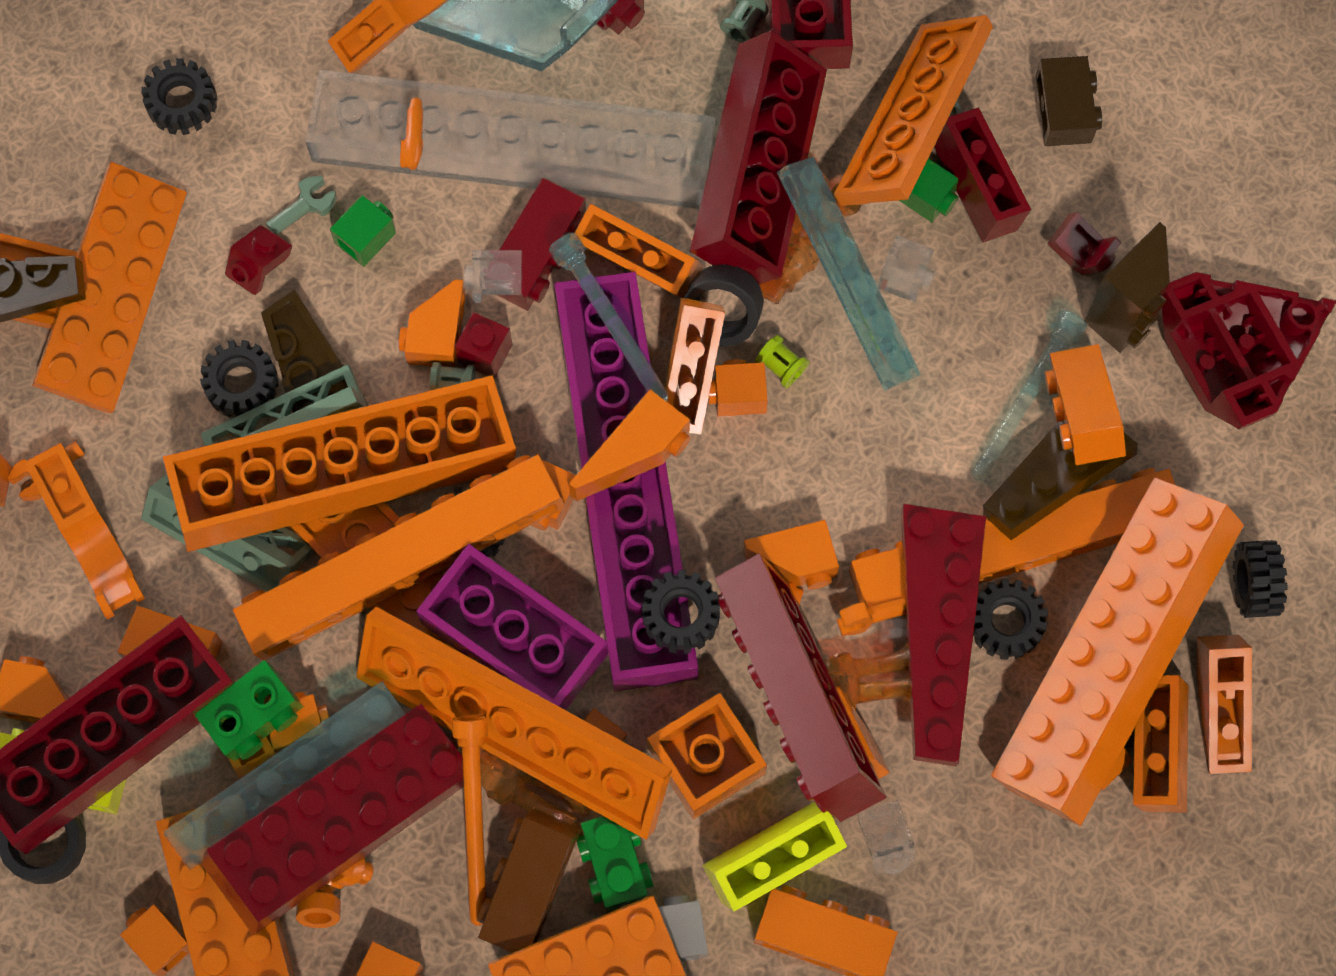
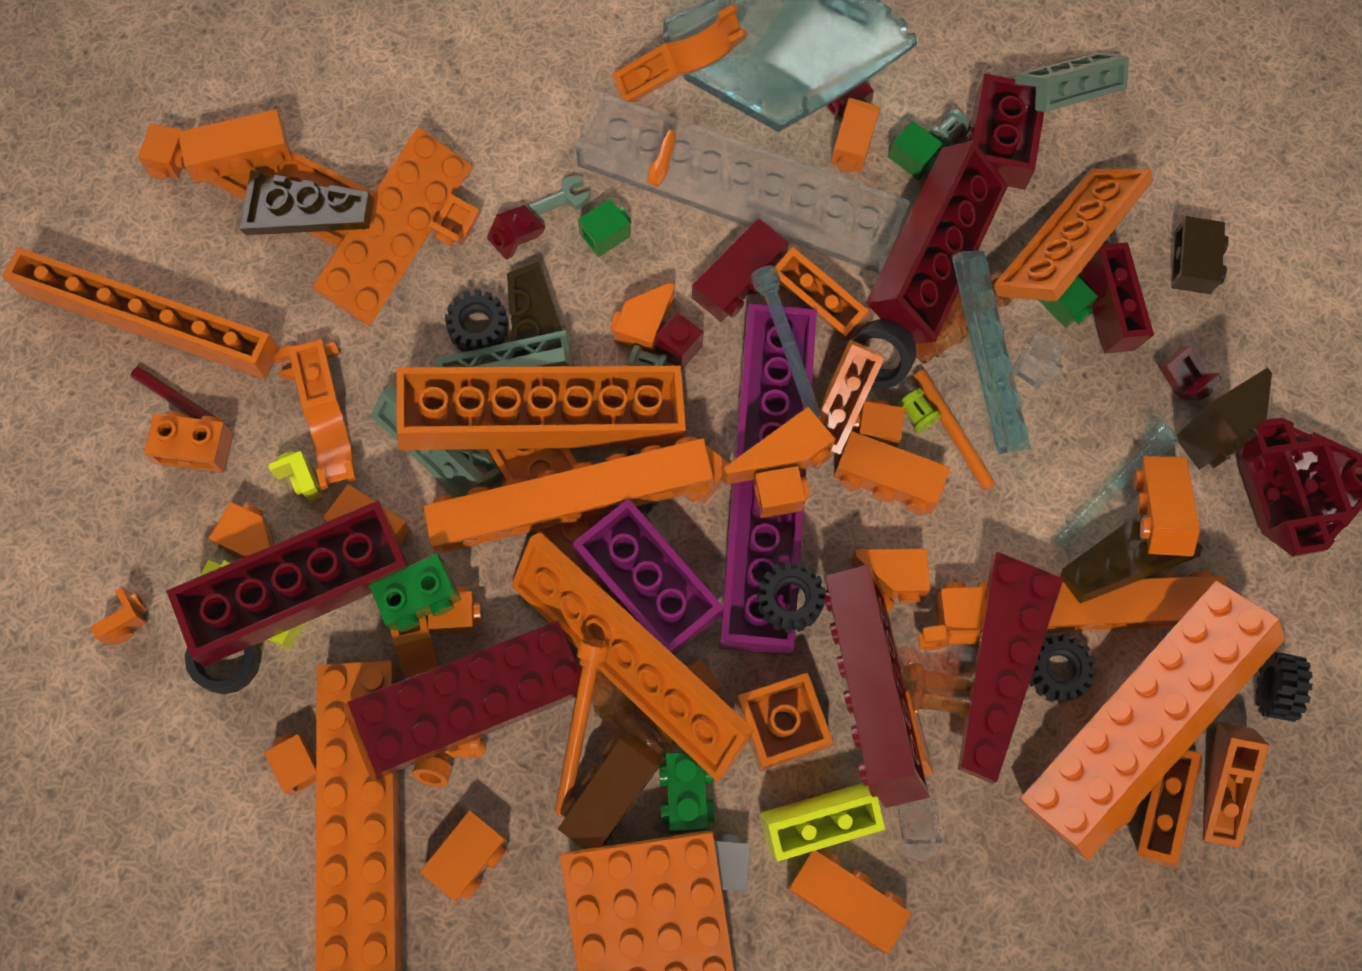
camera: 10 degrees right, 0 degrees up
black tyre [141,58,217,135] -> none
clear light blue plate [164,682,406,871] -> none
clear bracket [464,250,522,303] -> none
none -> neon yellow bracket [268,451,323,502]
none -> orange bracket [428,194,482,247]
none -> orange brick [753,466,810,518]
none -> orange slope [831,98,881,172]
none -> orange brick [834,431,951,515]
none -> green brick [888,121,943,180]
none -> orange bar [913,369,996,491]

